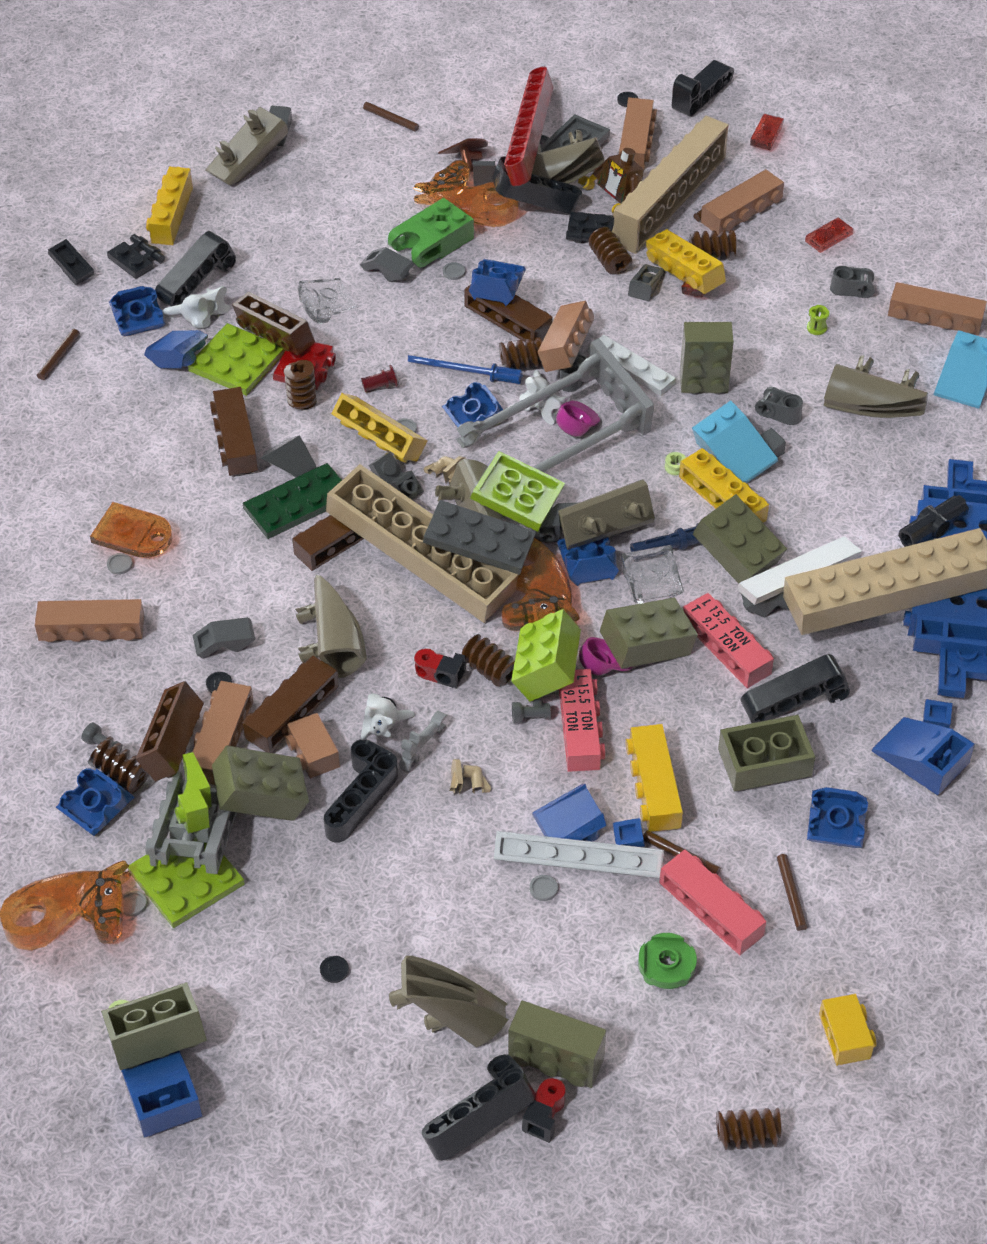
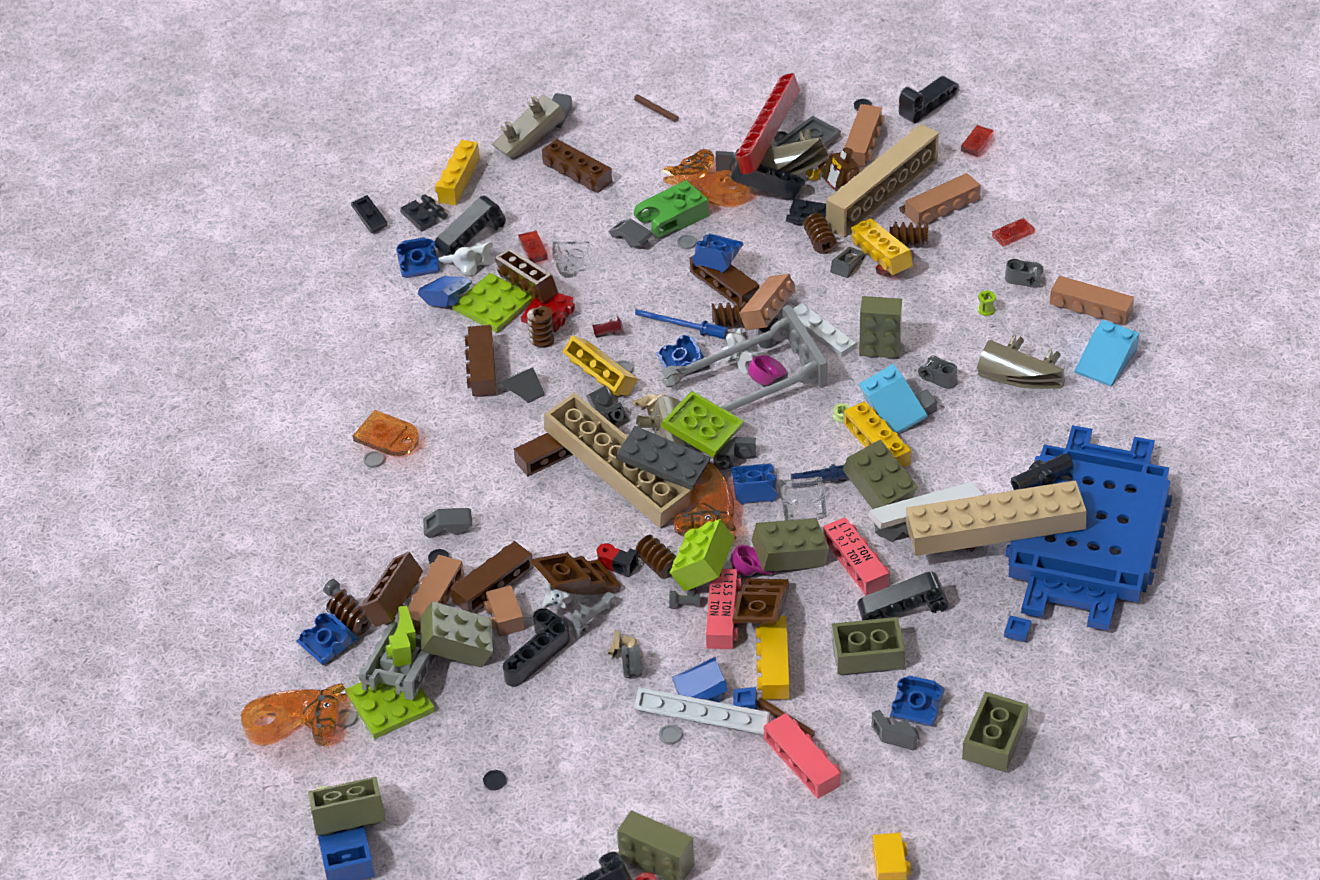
camera: 10 degrees right, 5 degrees down
nougat brick [35,599,144,642] -> none
reddish brown bar [37,329,80,380] -> none
dark green plate [242,463,342,539] -> none
dark tan piece [295,575,367,678] -> none
dark tan piece [389,956,509,1048] -> none
copper shield [438,138,488,171] -> none
dark tan piece [559,479,655,550] -> none
bright green plate [638,933,697,989] -> none
reddish brown bar [777,854,808,931] -> none
blue slope [872,717,975,796] -> none
none -> clear red plate [518,230,548,263]
none -> reddish brown slope [531,552,621,595]
none -> reddish brown brick [542,139,613,193]
none -> dark grey wheel [621,645,642,677]
none -> reddish brown slope [732,578,789,624]
none -> dark grey slope [871,709,919,751]
none -> olive brick [962,691,1029,772]

